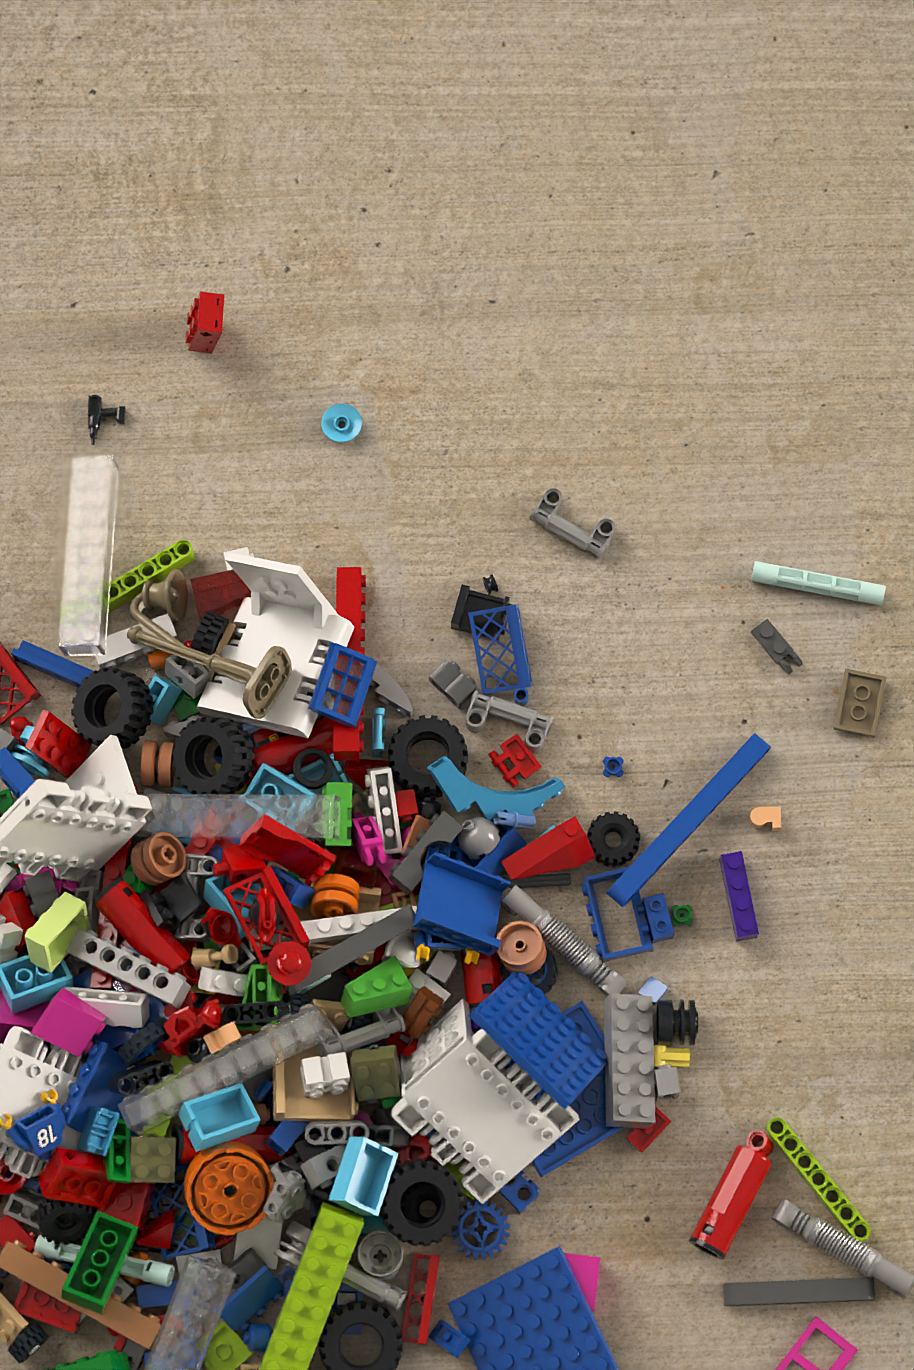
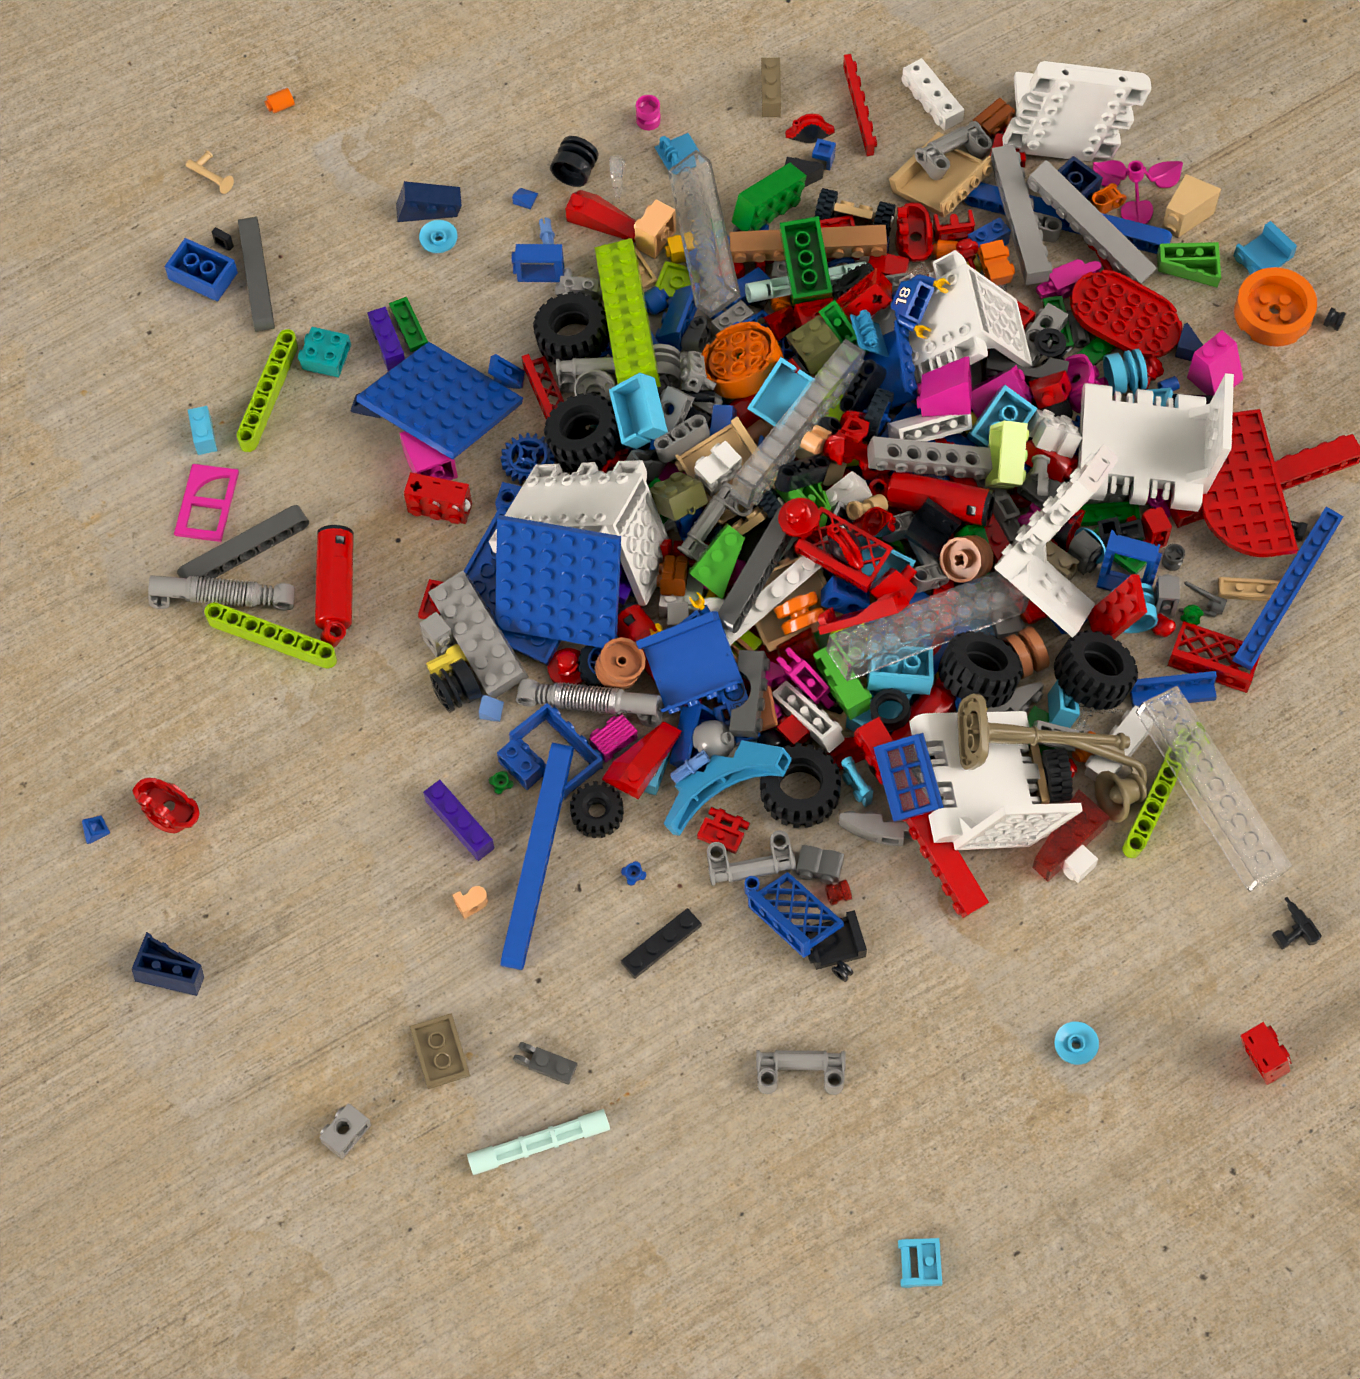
camera: 150 degrees right, 10 degrees down
none -> red piece [404,472,472,524]
none -> red plate [547,648,584,686]
none -> dark pink brick [589,714,638,763]
none -> black plate [621,908,702,979]
none -> clear red wheel [825,879,852,906]
none -> medium azure plate [898,1238,943,1288]
none -> light grey connector [1030,455,1050,496]

